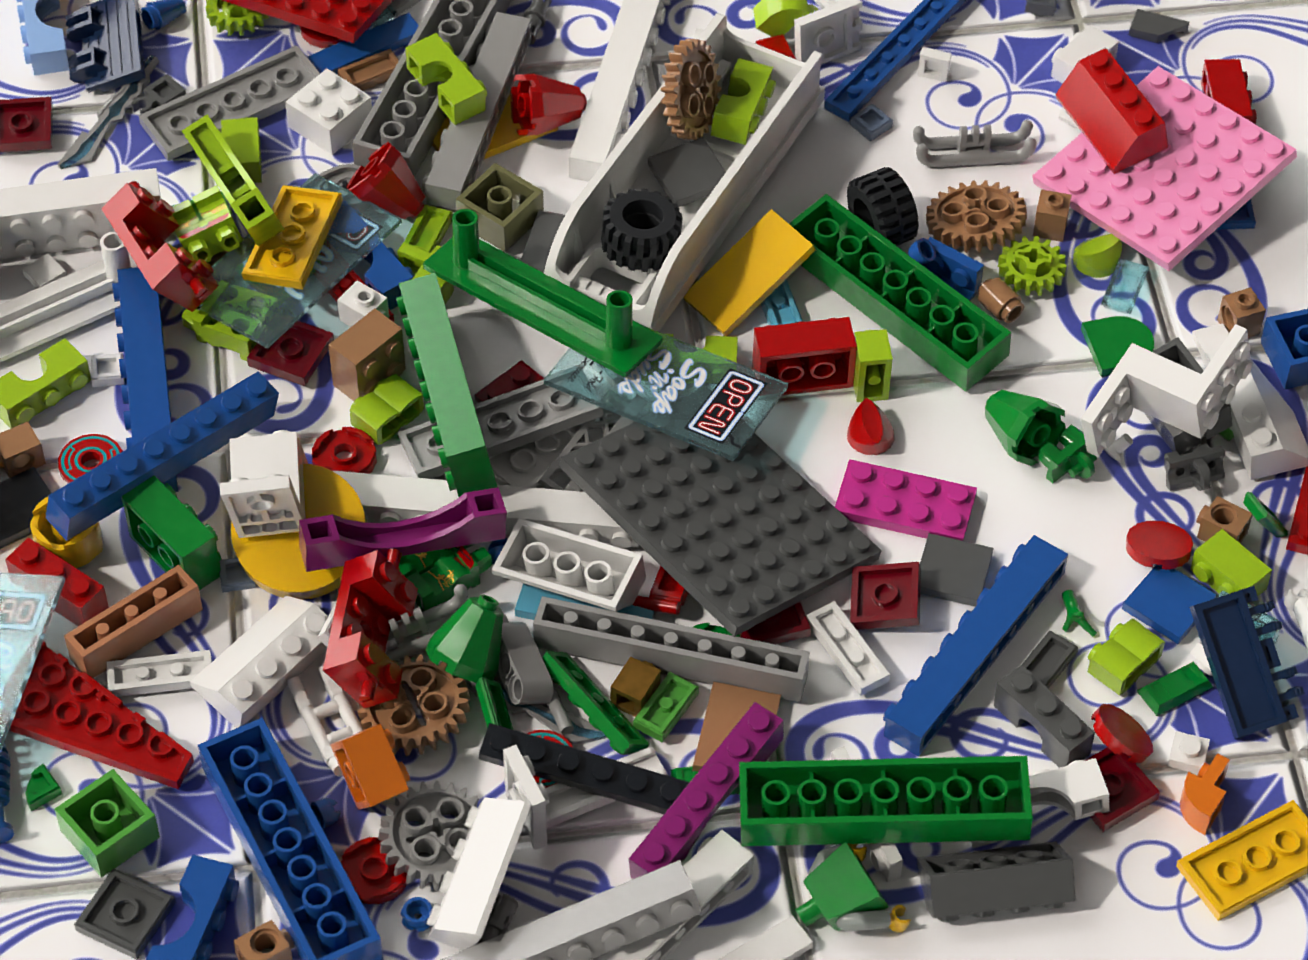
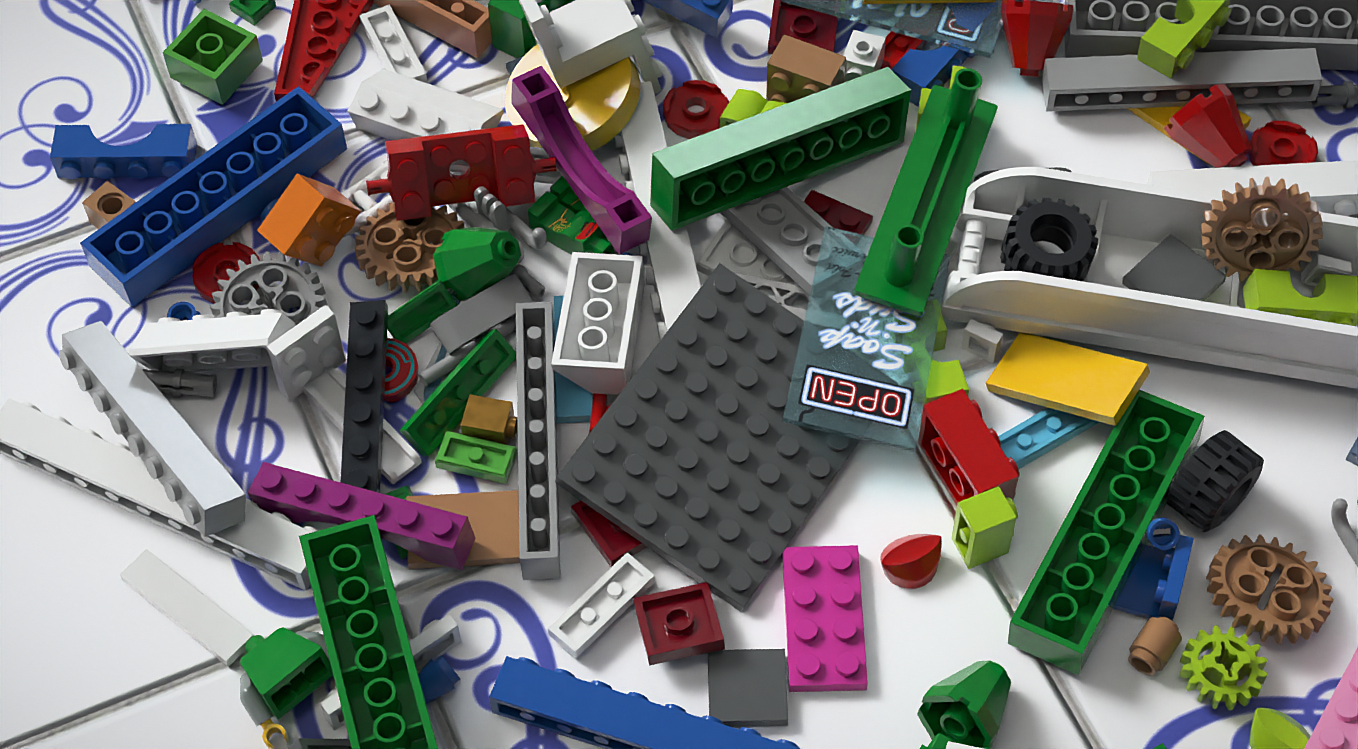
camera: 75 degrees right, 5 degrees up
dark grey tile [74,868,176,960] -> none
lime tile [404,204,453,253] -> none
olive brick [456,163,544,252] -> none
medium nougat brick [1033,189,1072,242] -> none
none -> white plate [961,319,1003,363]
none -> red tile [1248,121,1318,166]

